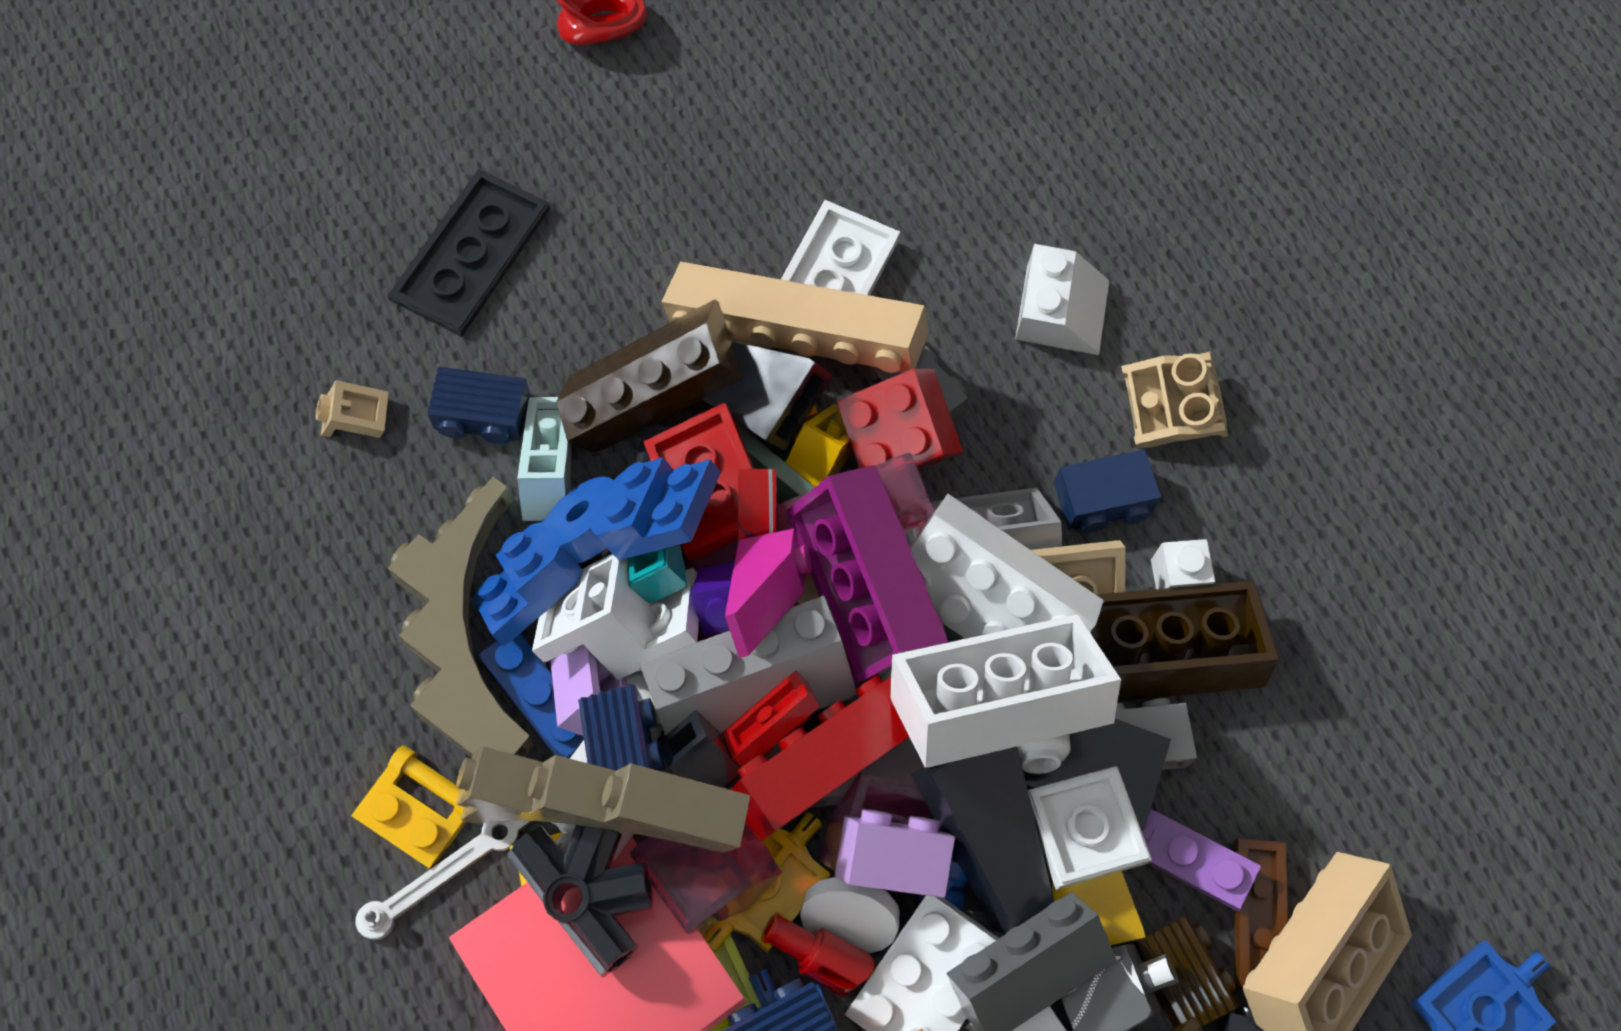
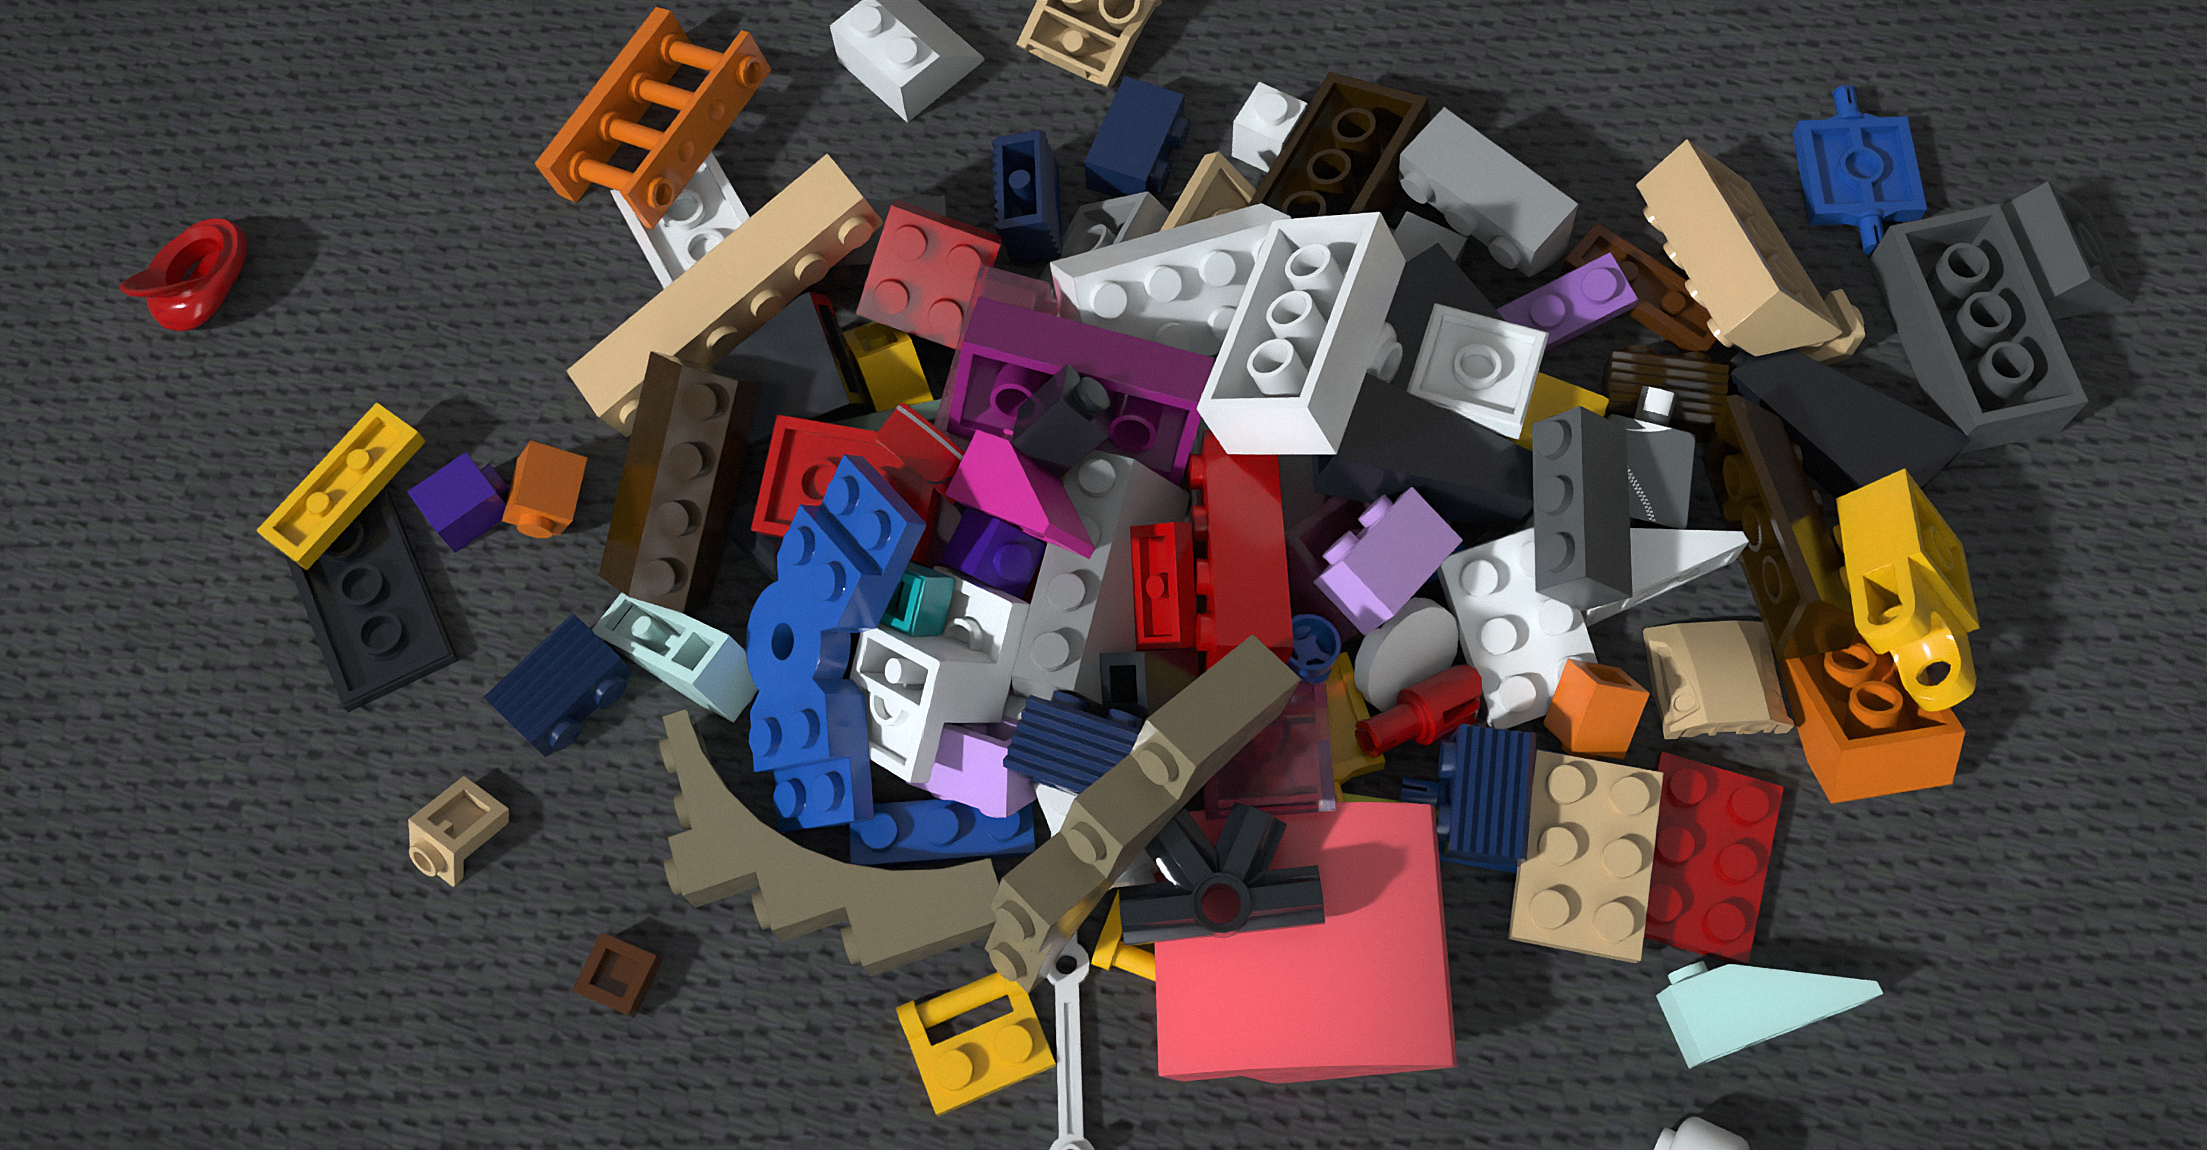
camera: 45 degrees left, 0 degrees up
none -> yellow plate [256,402,426,570]
none -> dark purple brick [407,452,509,553]
none -> orange brick [502,440,587,538]
none -> orange fence [534,7,772,230]
none -> reddish brown plate [572,932,662,1018]
none -> dark blue brick [991,130,1062,265]
none -> black brick [1012,364,1114,479]
none -> blue wheel [1287,614,1341,694]
none -> light grey slope [1399,107,1578,277]

